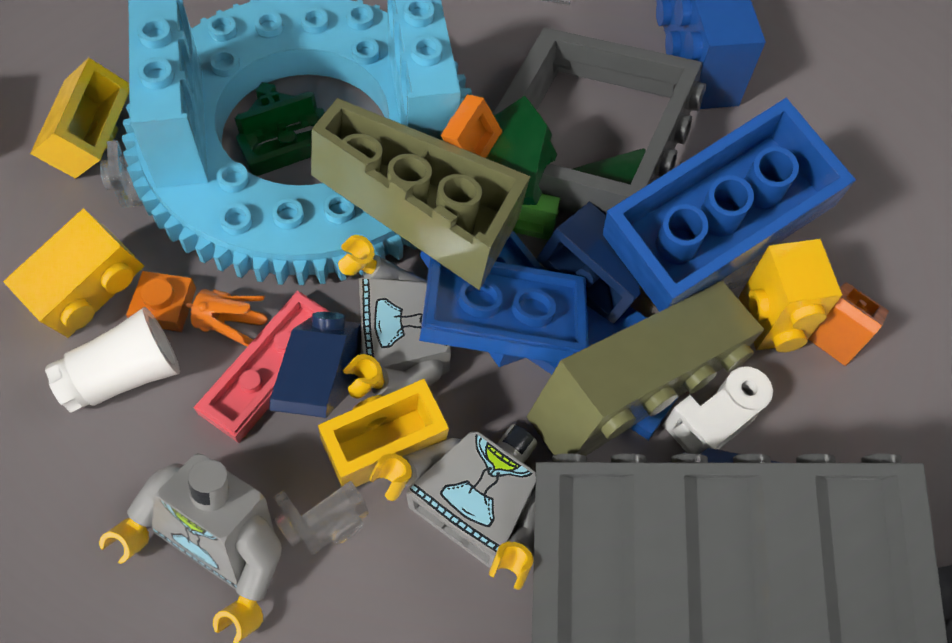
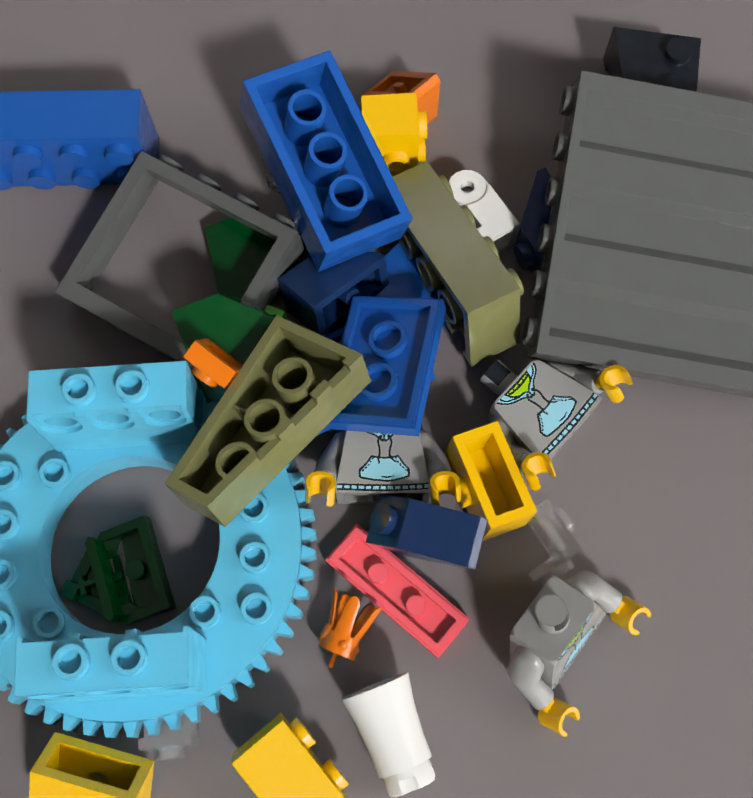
camera: 80 degrees left, 10 degrees up
orange plate [126,271,196,332] -> none

